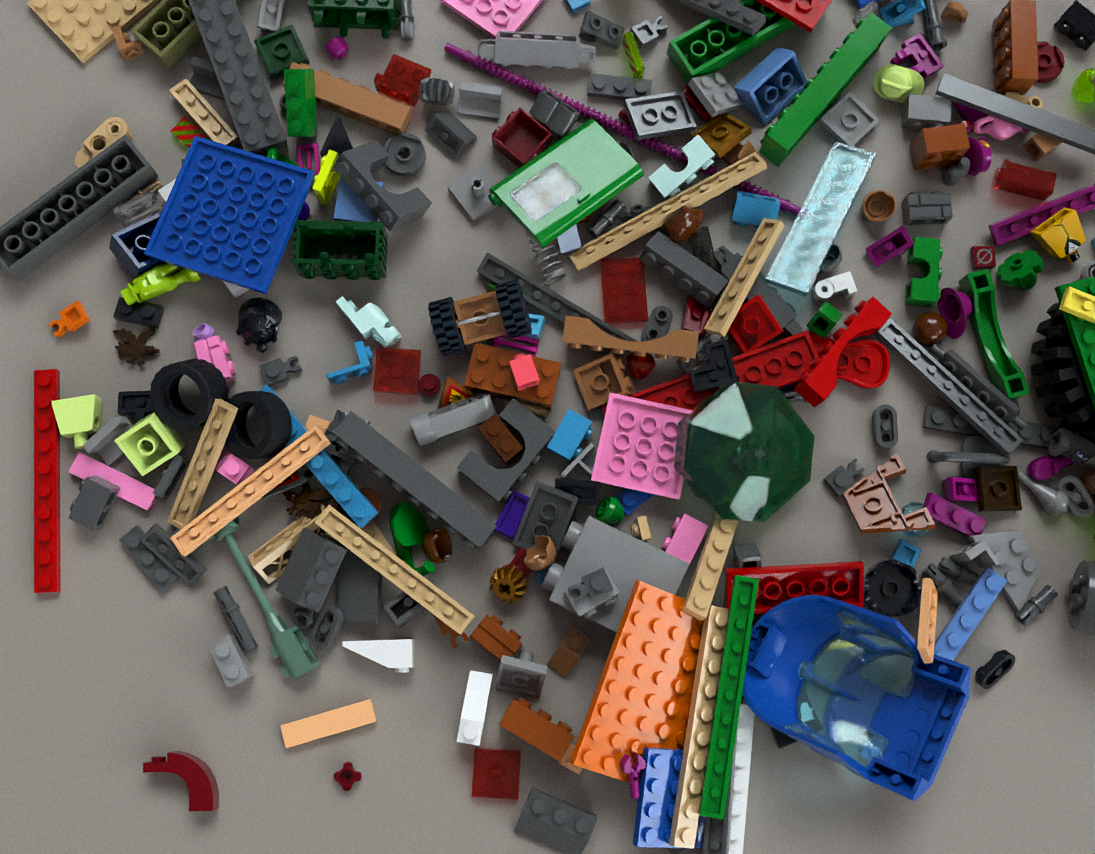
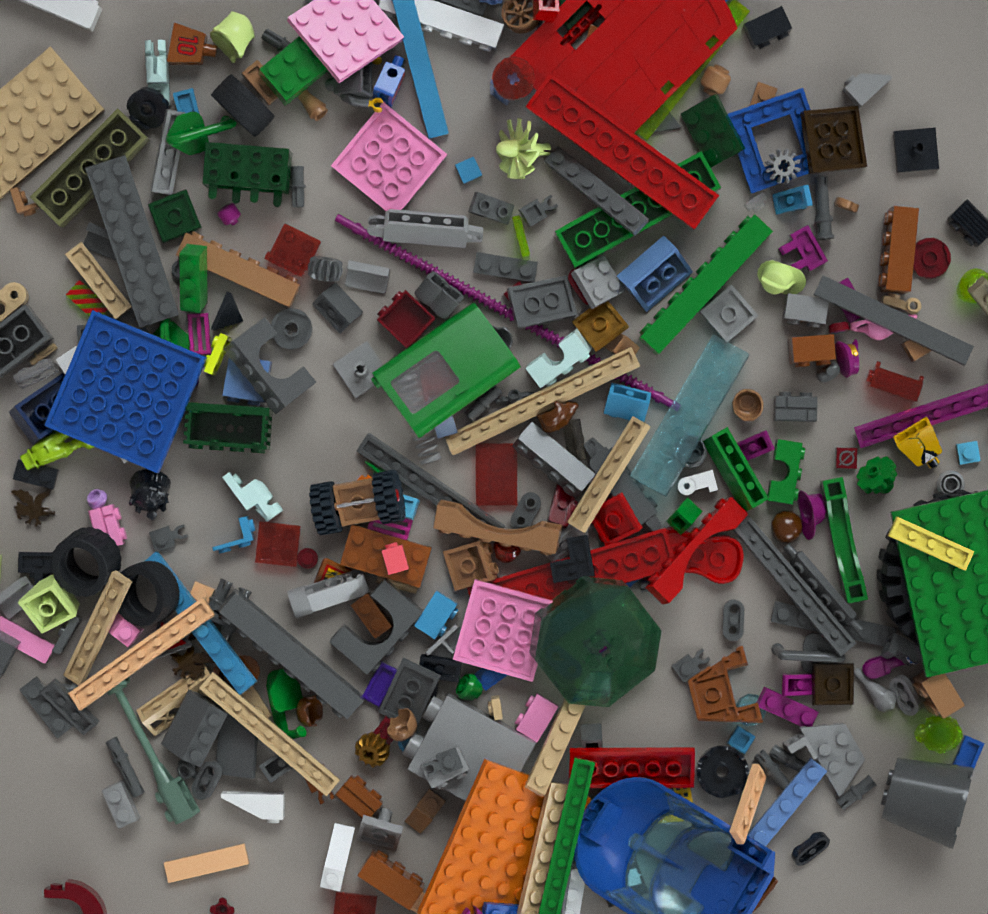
camera: 10 degrees right, 10 degrees up
none -> green brick [703,427,769,512]

